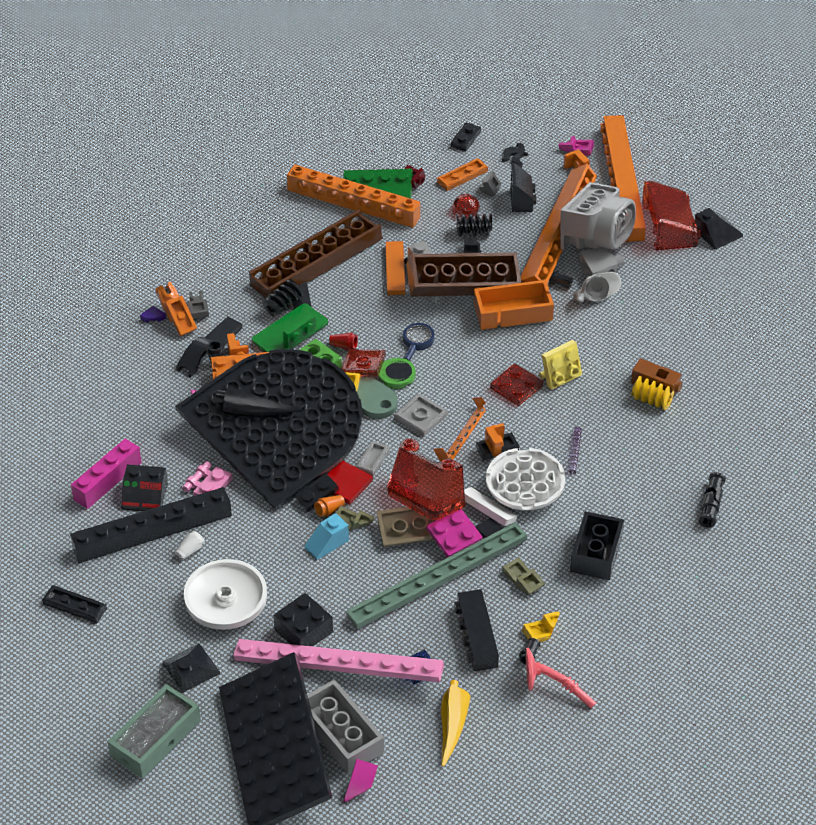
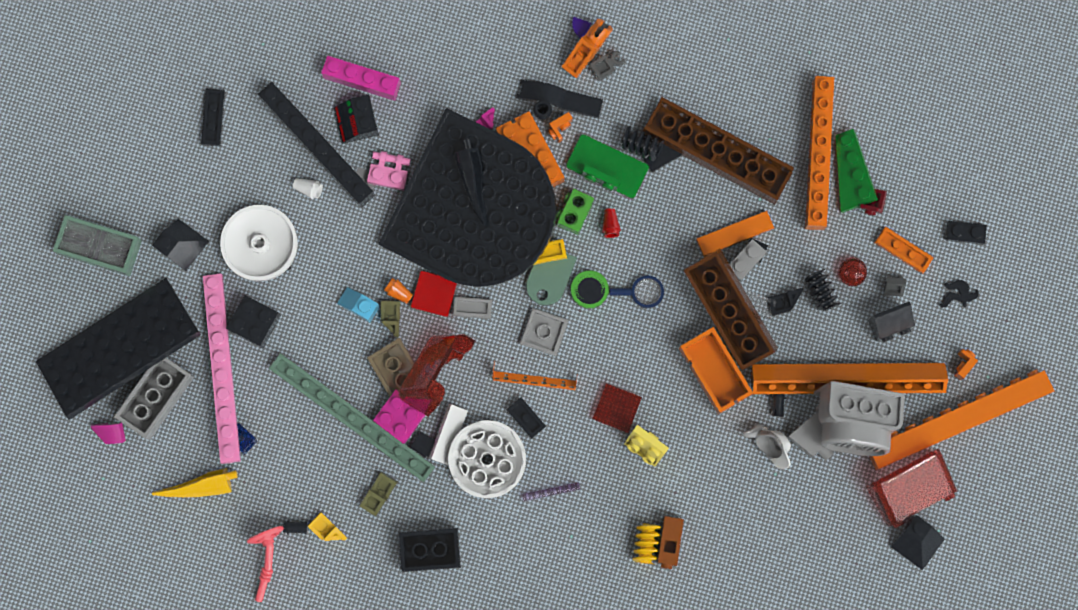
camera: 70 degrees right, 35 degrees up
black plate [295,473,339,513] -> none
clear red tile [342,349,386,377] -> none
black brick [454,589,499,671] -> none
orange bracket [485,423,505,457] -> none
dark pink slope [558,136,594,155] -> none

